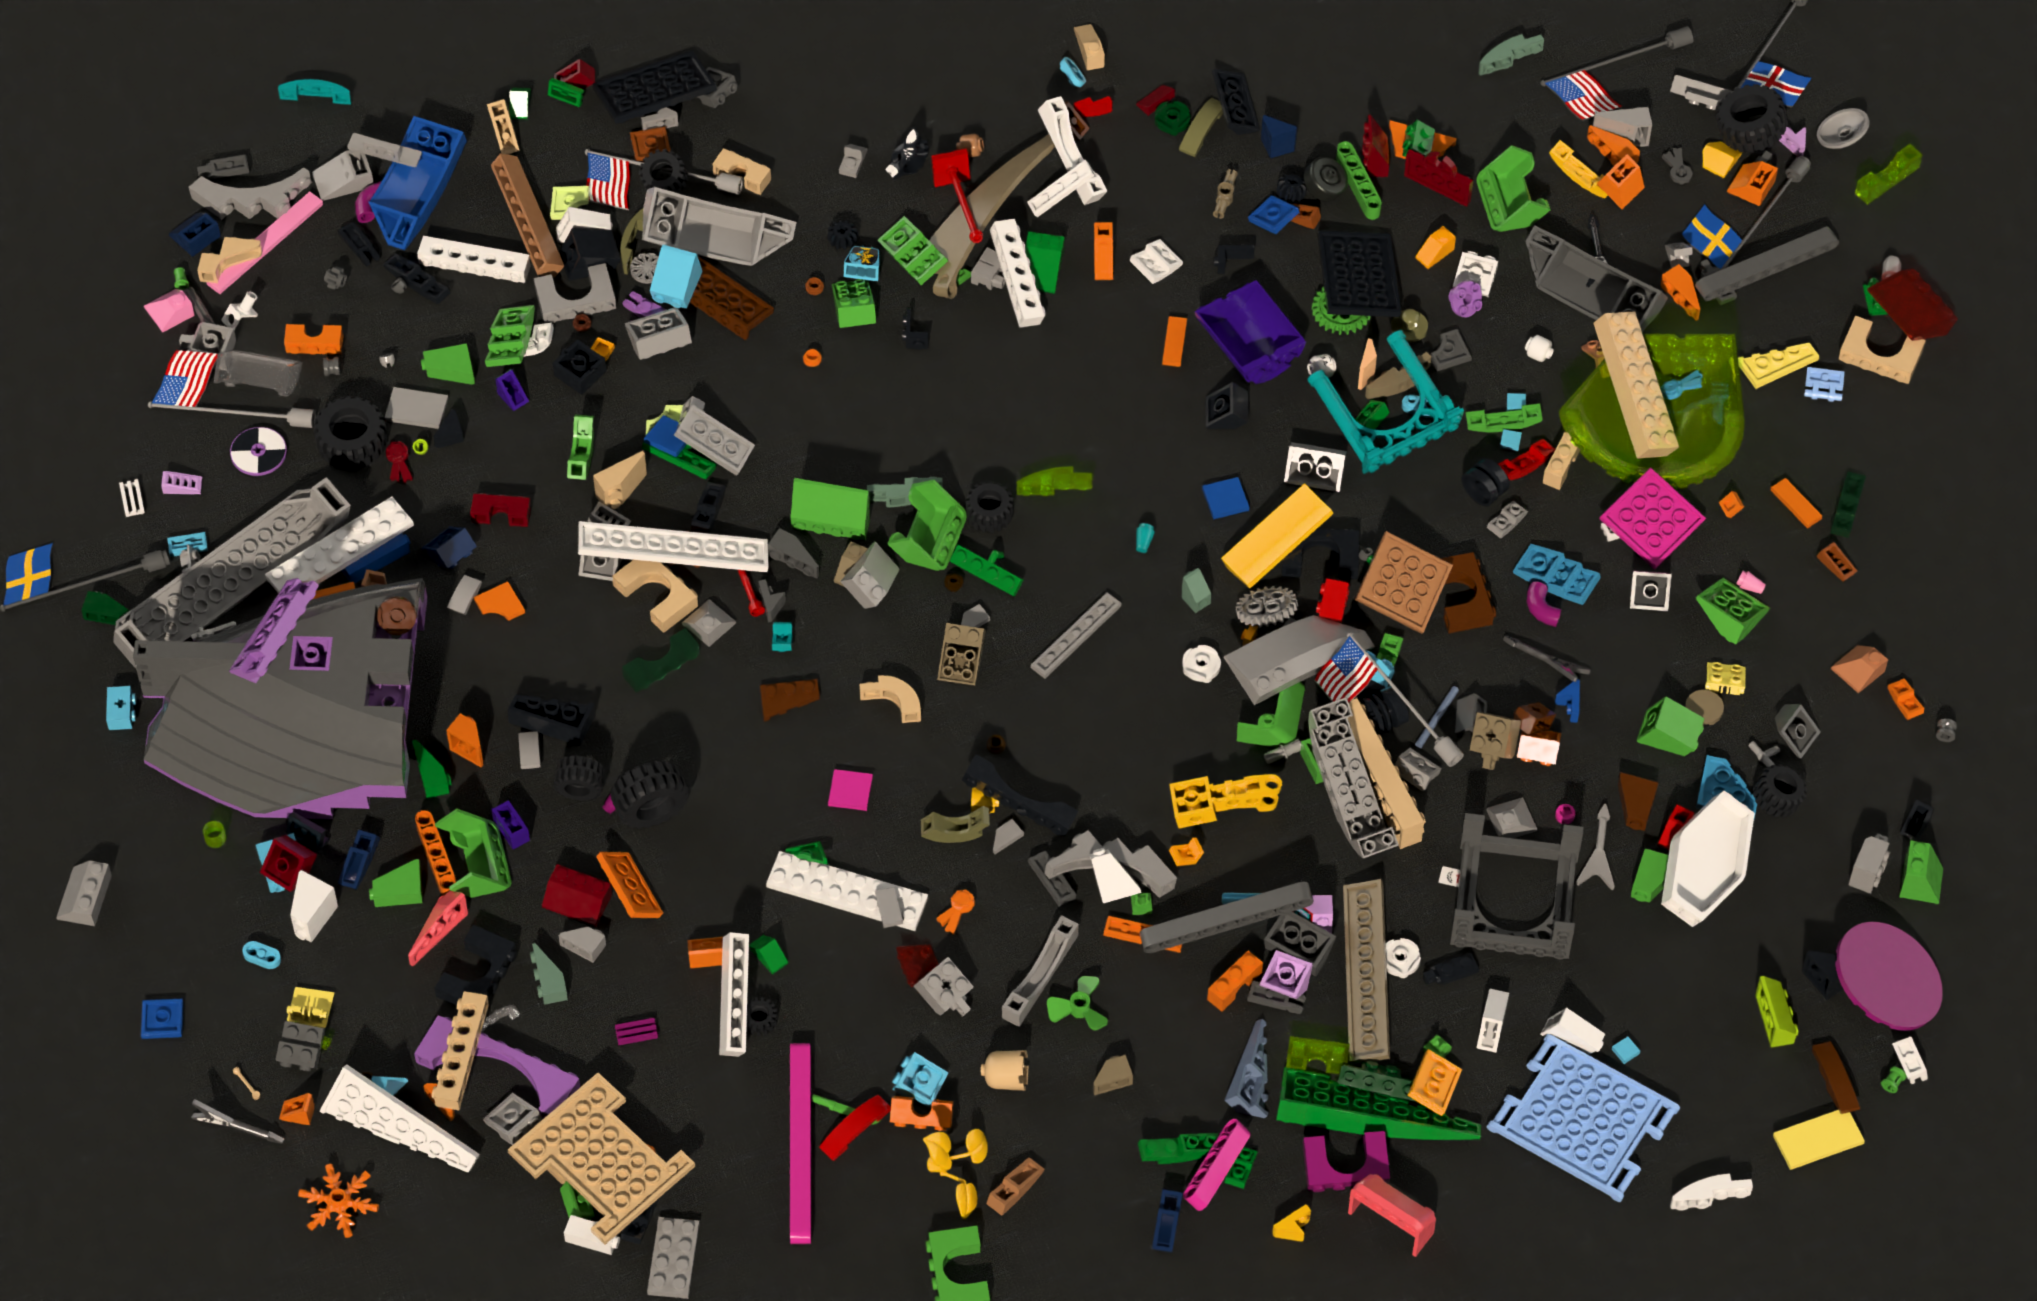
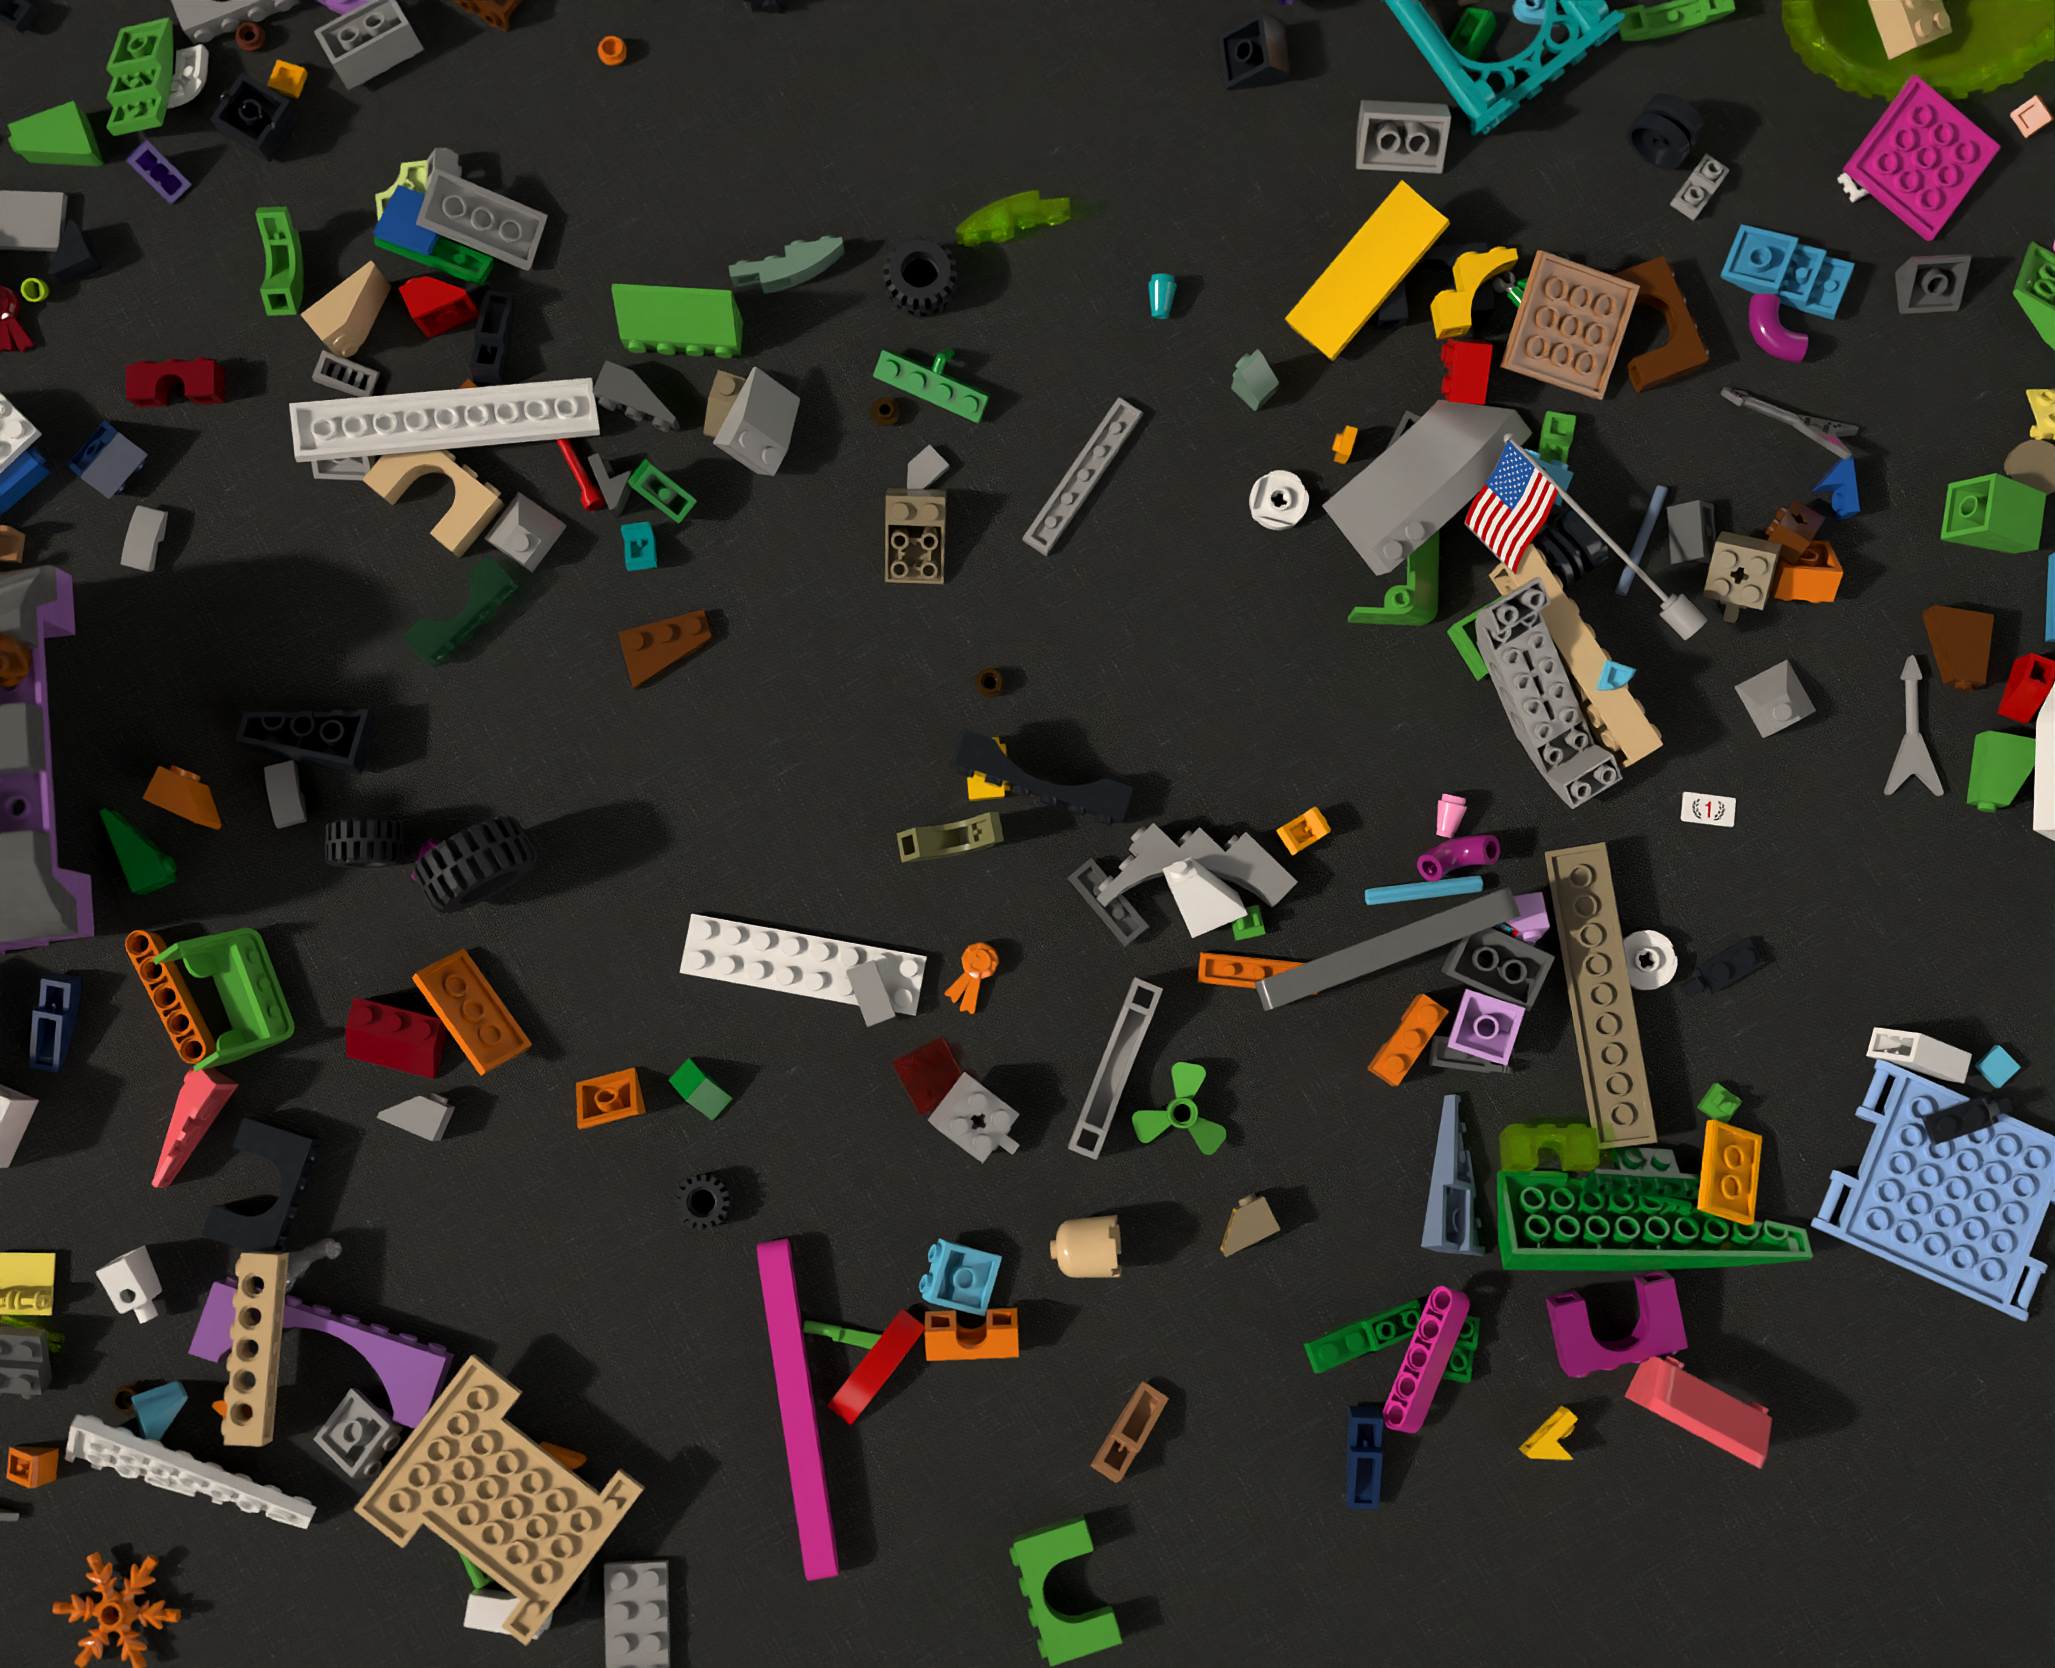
camera: 10 degrees left, 25 degrees up
bright green slope [369,859,423,907] -> none
orange tile [474,582,525,621] -> none
dark purple brick [492,800,530,849] -> none
sand green slope [530,943,568,1005] -> none
magenta tile [615,1018,658,1045] -> none
white brick [719,933,749,1057] -> none
green tile [785,841,827,864] -> none
dark pink tile [828,769,873,811] -> none
tan arch [859,675,921,723] -> none
bright green windscreen [888,480,967,571] -> none
yellow plant [923,1129,988,1219] -> none
light grey tile [993,819,1024,854] -> none
yellow brick [1169,774,1282,828] -> none
blue tile [1202,477,1249,520] -> none
light grey gear [1235,586,1298,627] -> none
light grey axle [1264,739,1301,764] -> none
light grey bracket [1395,748,1441,791] -> none
dark grey arch [1450,813,1583,959] -> none
white slope [1477,989,1509,1052] -> none
red slope [1498,439,1556,480] -> none
medium azure tile [1500,429,1522,451] -> none
tan arch [1543,429,1584,490] -> none
dark pink tile [1555,804,1575,824] -> none
none -> white torso [96,1245,162,1324]
none -> red slope [399,276,480,339]
none -> green brick [627,459,697,524]
none -> magenta cylinder [1417,835,1500,882]
none -> yellow arch [1431,247,1518,339]
none -> bright pink cone [1436,794,1467,839]
none -> medium azure tile [1595,660,1636,691]
none -> black hinge [1921,1096,2013,1145]

